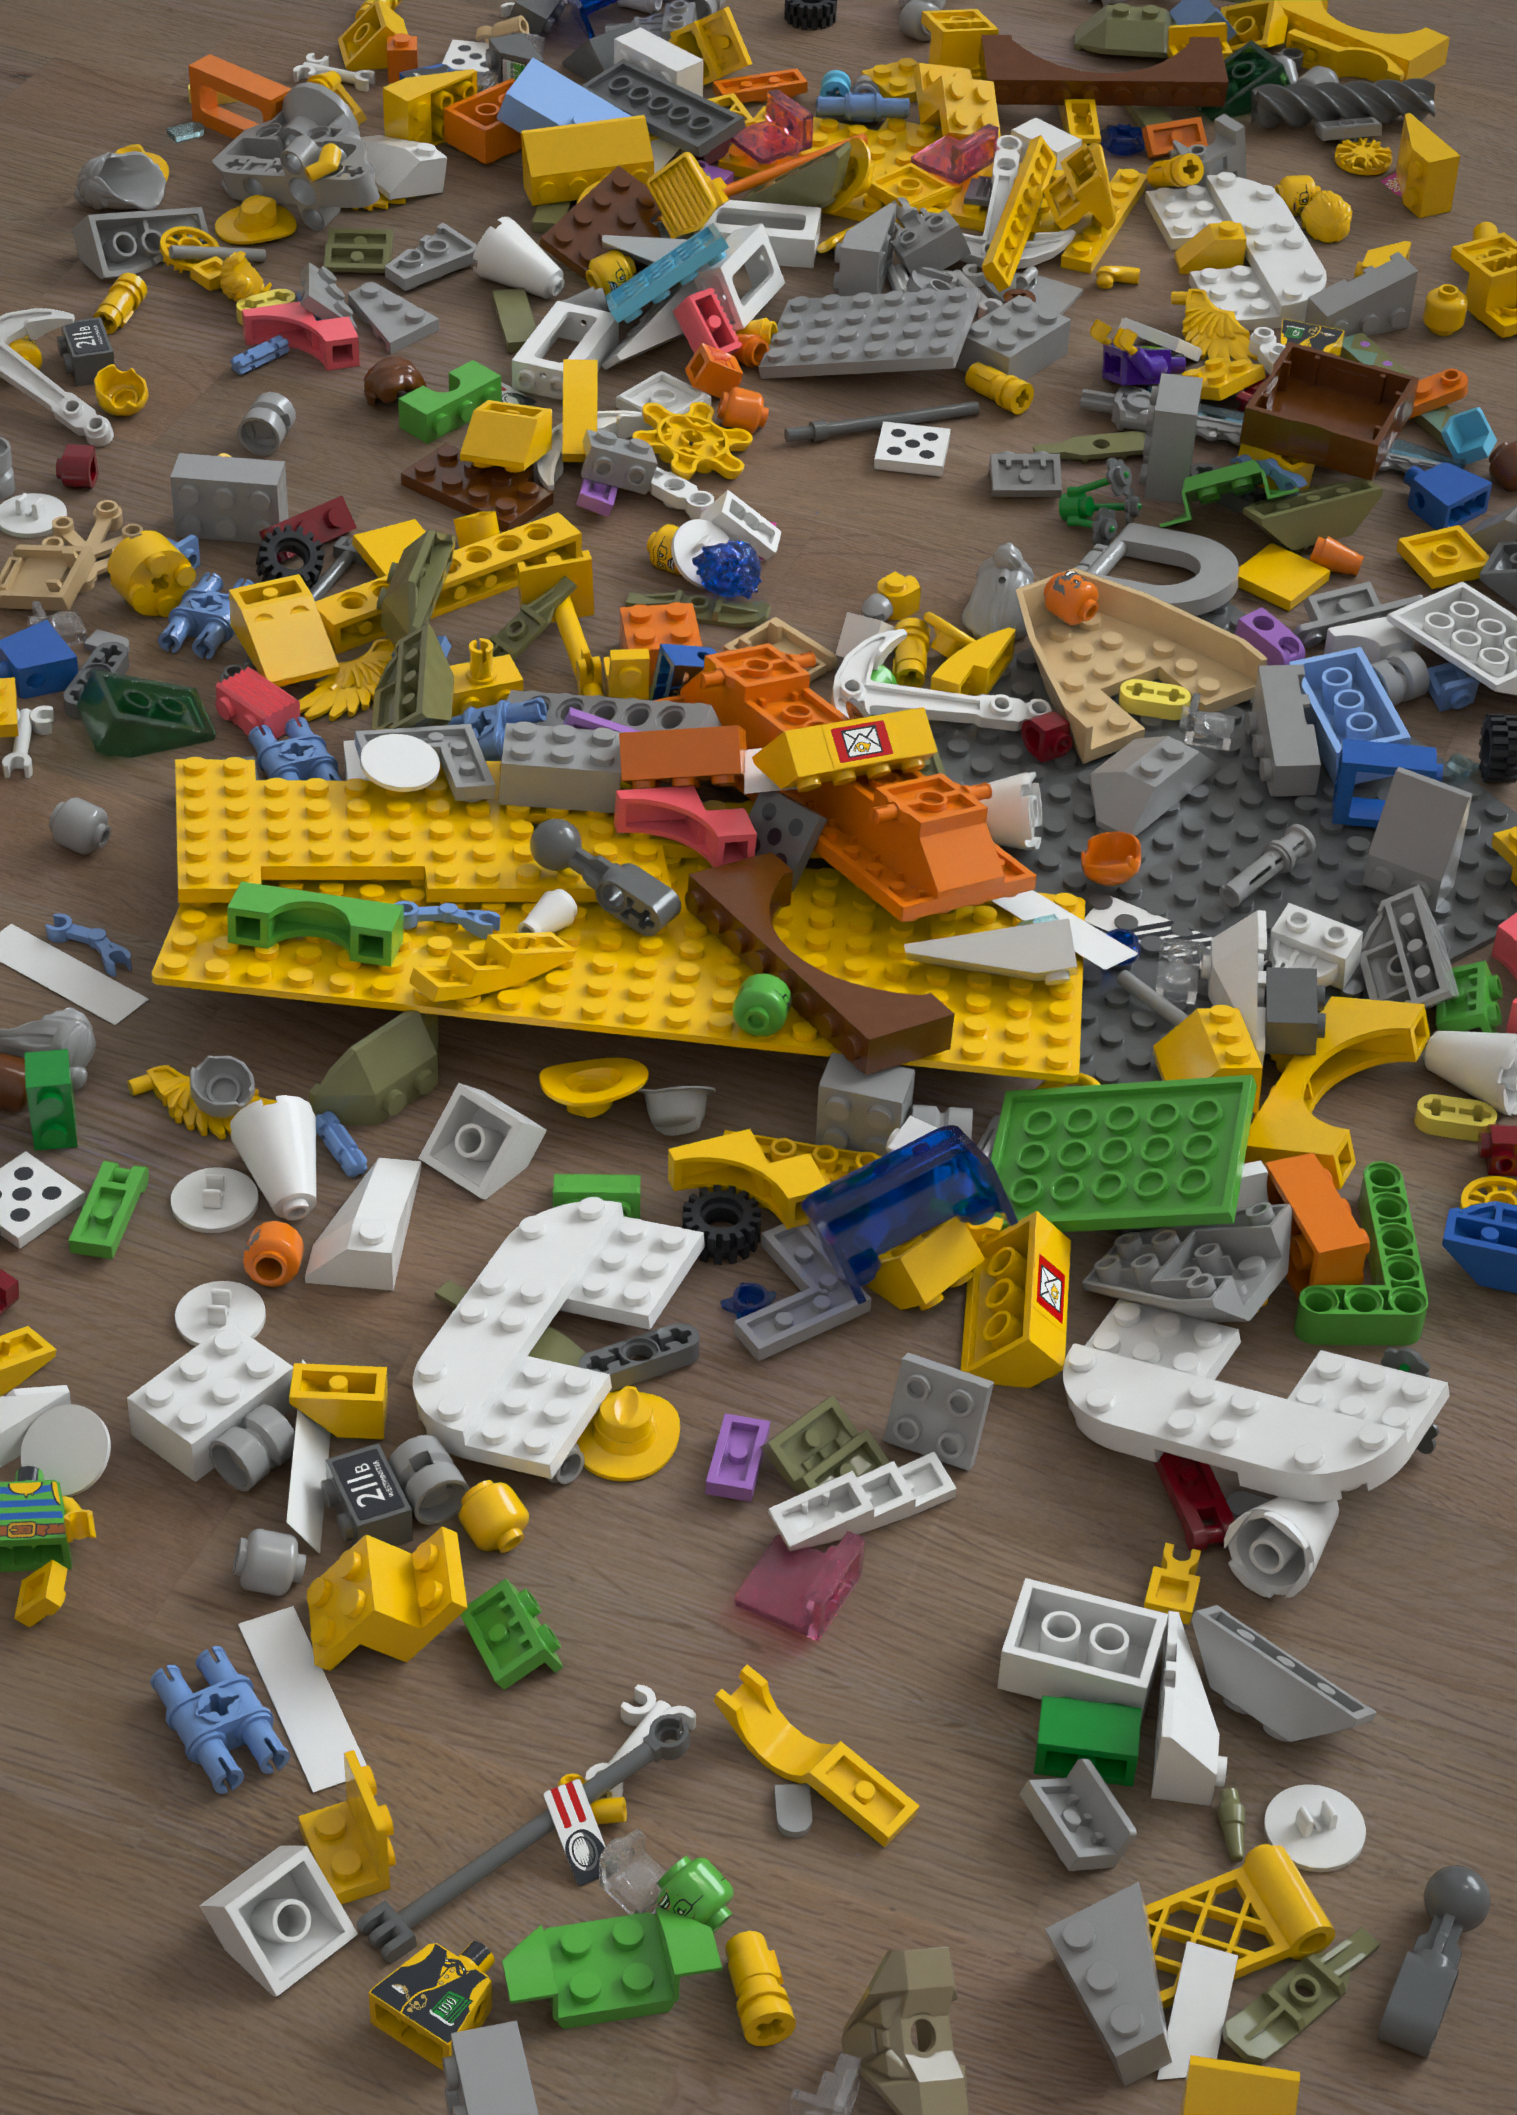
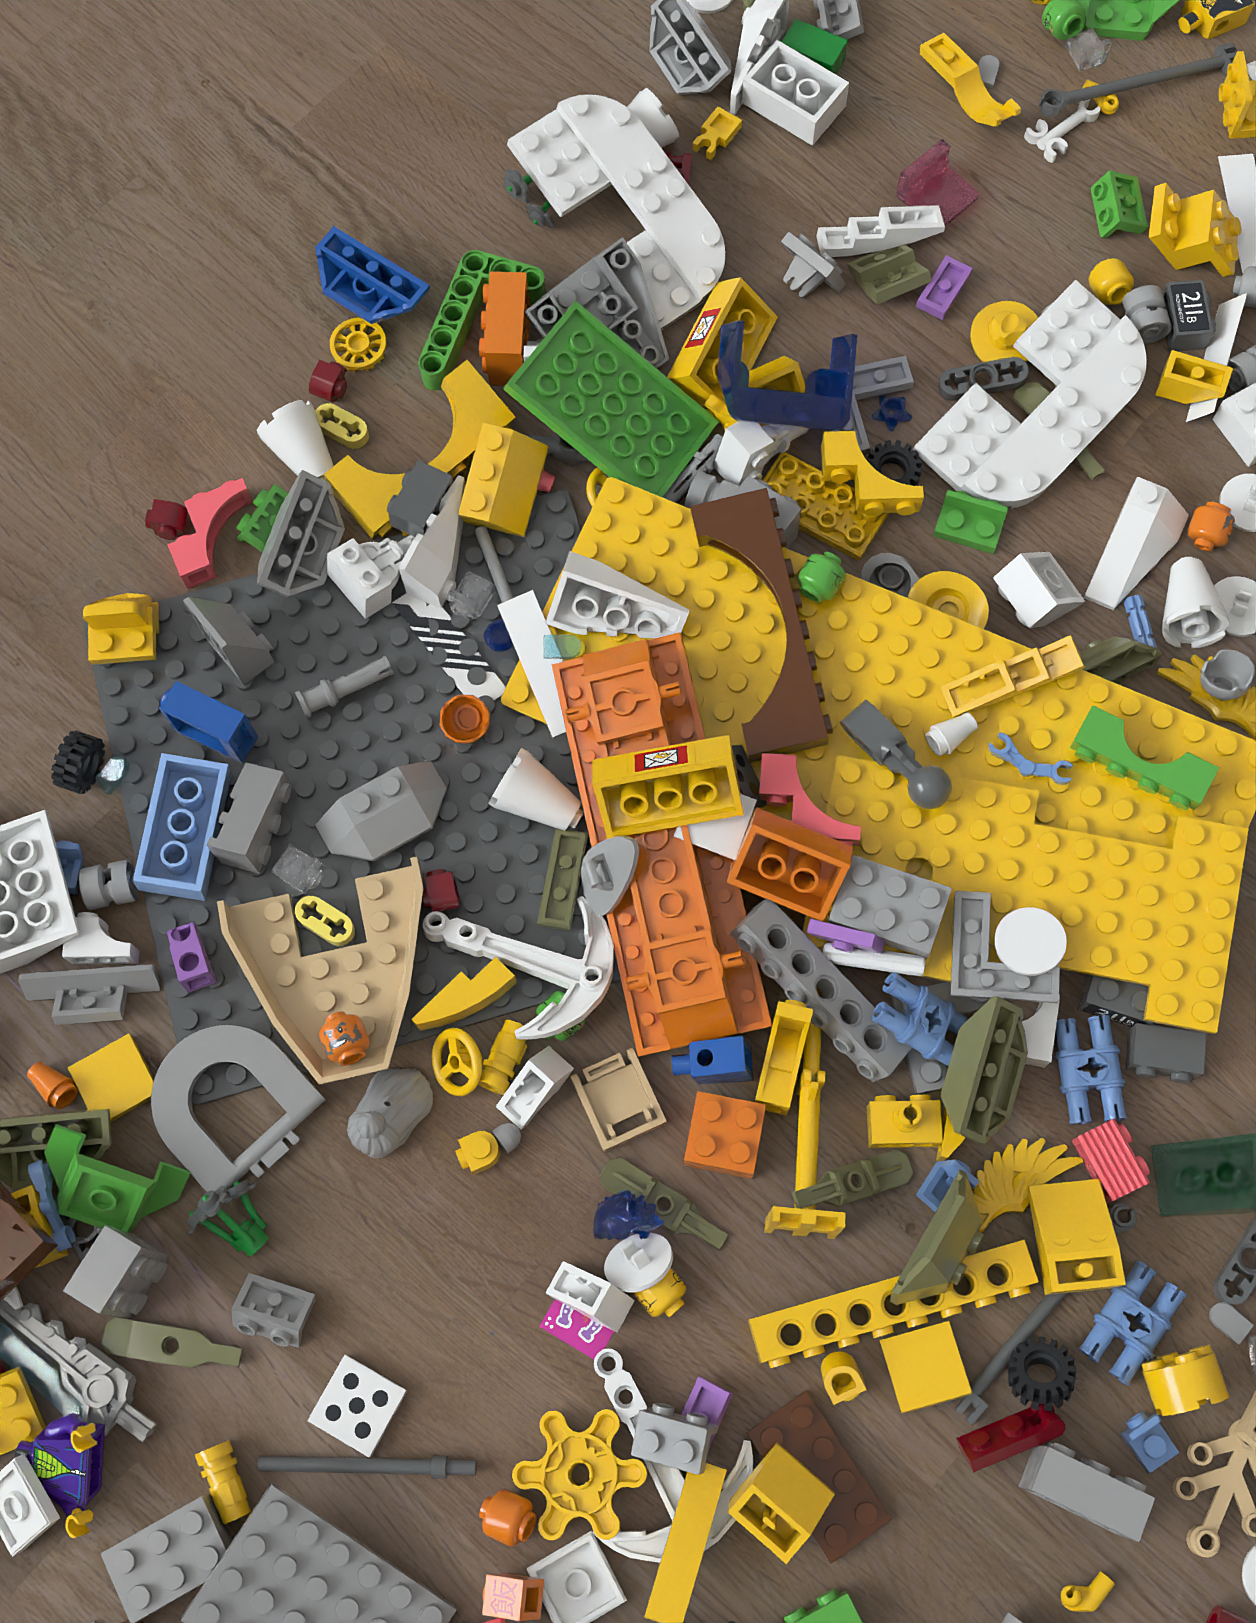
camera: 155 degrees left, 30 degrees up
sticker [544,1779,614,1886] -> none

